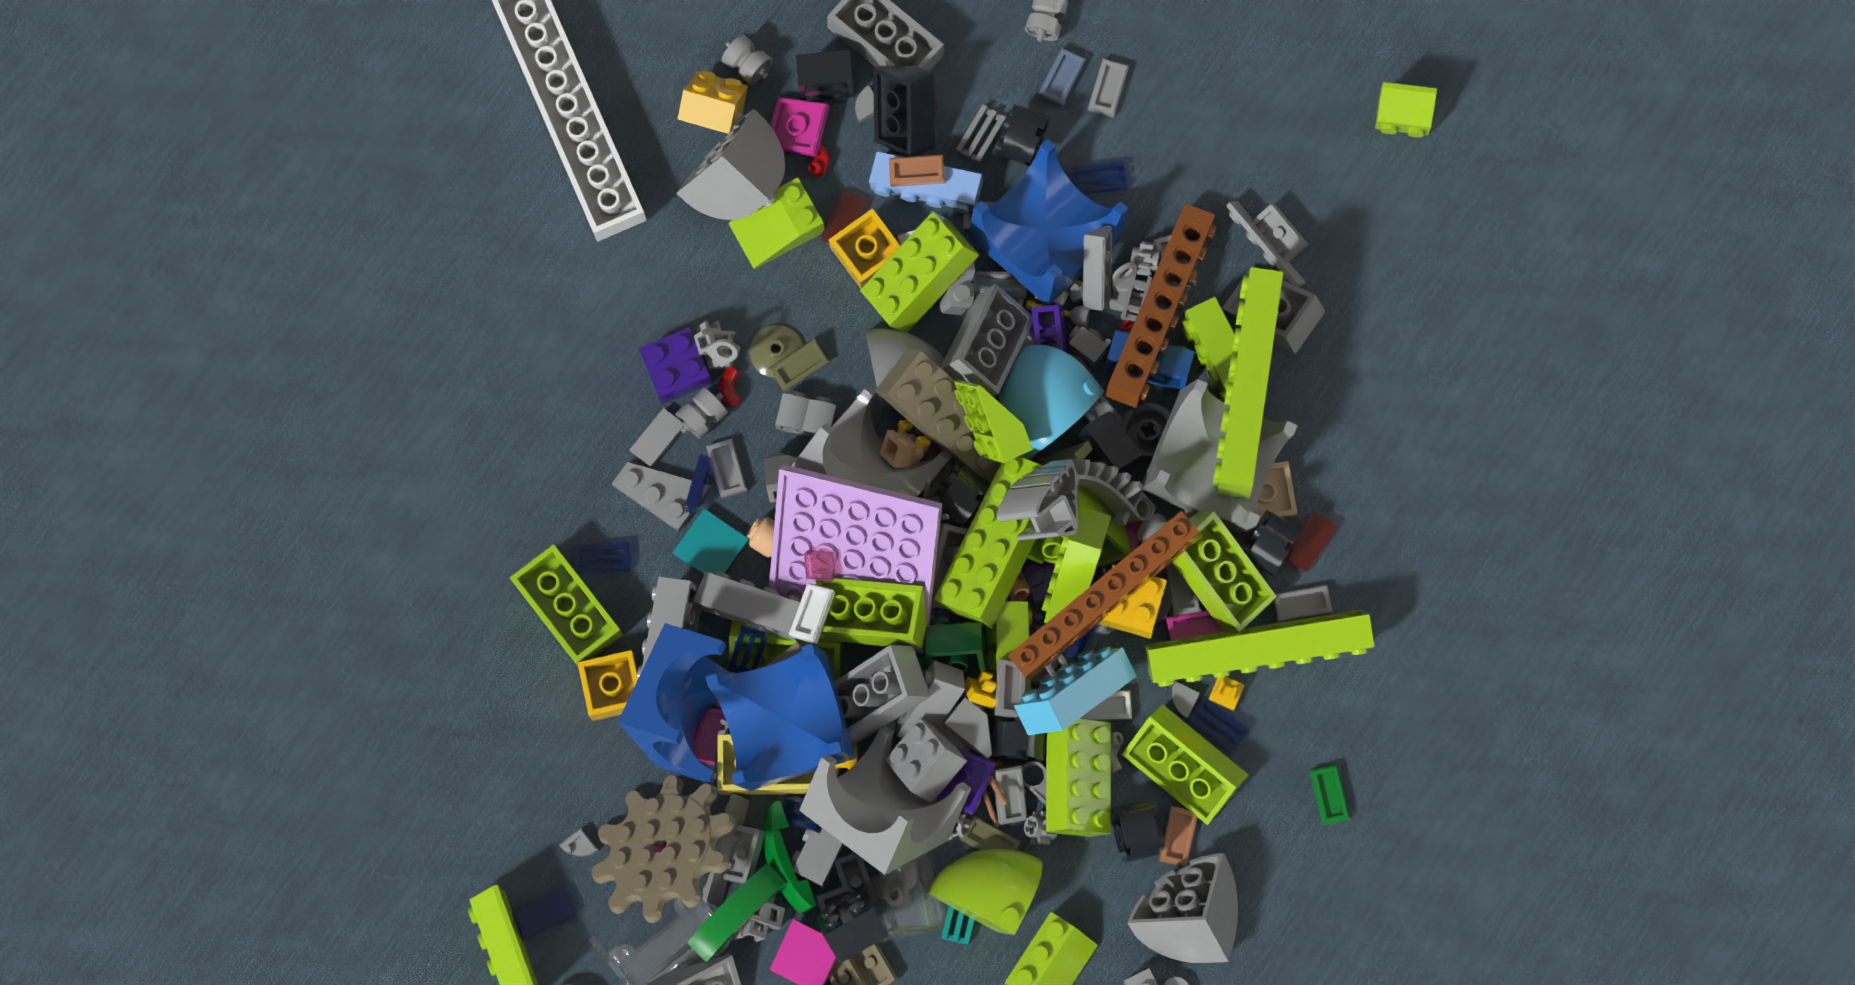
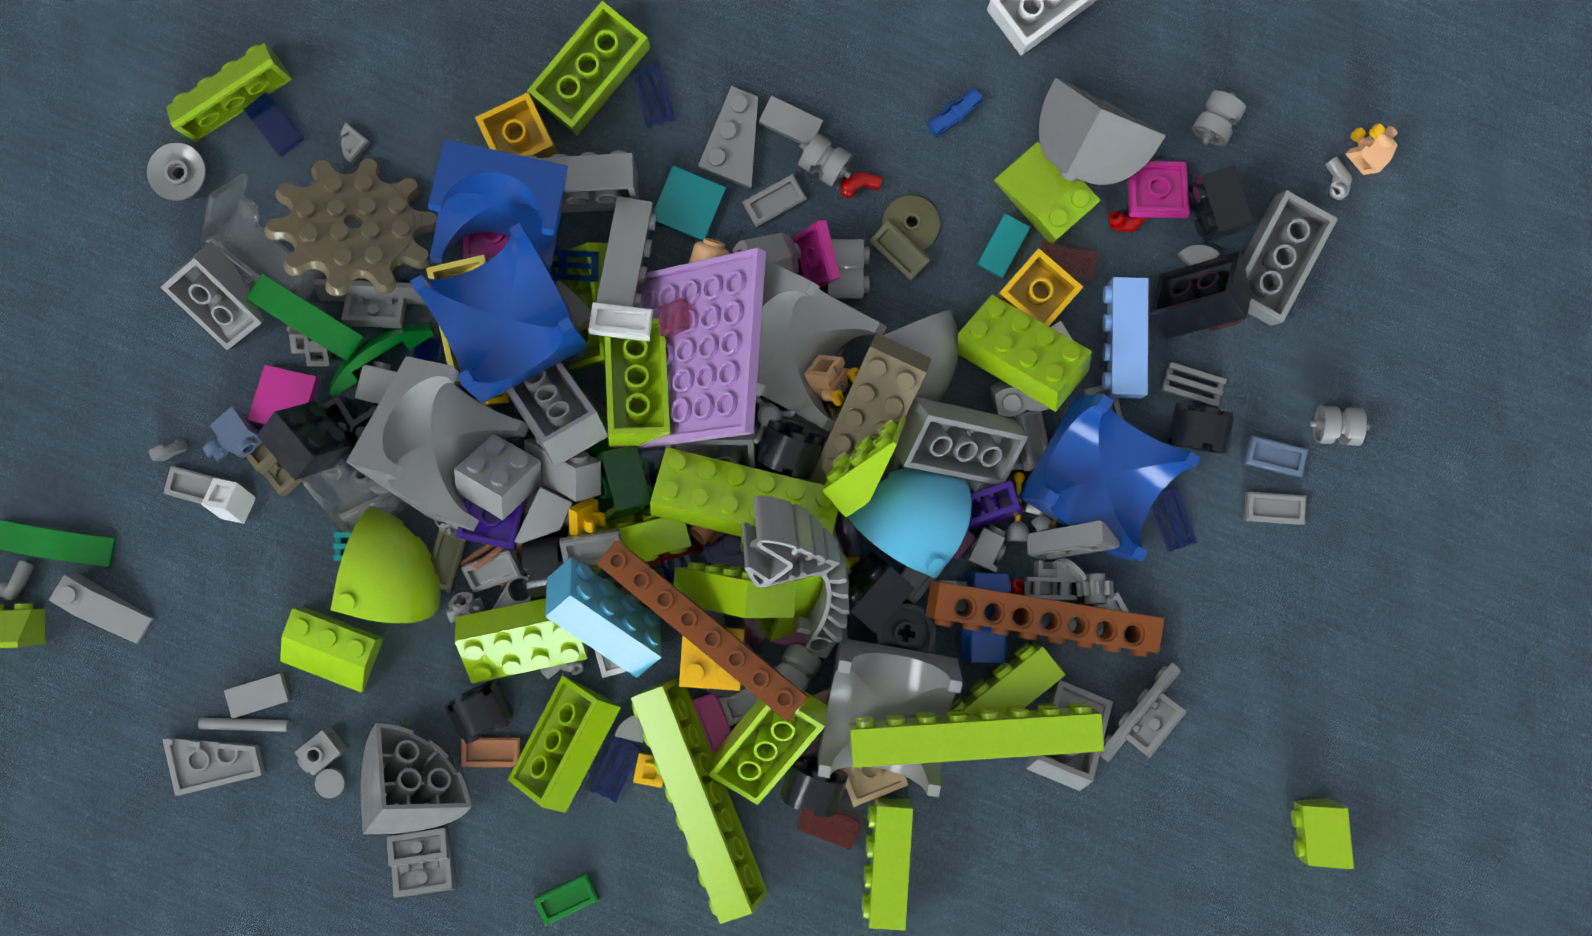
camera: 75 degrees right, 10 degrees up
dark purple brick [639,328,712,404] -> none
yellow brick [678,71,748,134] -> none
clear blue tile [685,454,711,515] -> none
light grey piece [694,321,740,369] -> none
nougat tile [889,155,945,187] -> none
olive tile [1040,441,1093,466] -> none
light grey tile [1273,585,1333,623] -> none
none -> light grey slope [387,828,455,898]
none -> dark pink tile [793,220,841,289]
none -> lime brick [862,796,913,931]
none -> blue pin [926,87,984,137]
none -> teal tile [976,213,1030,279]

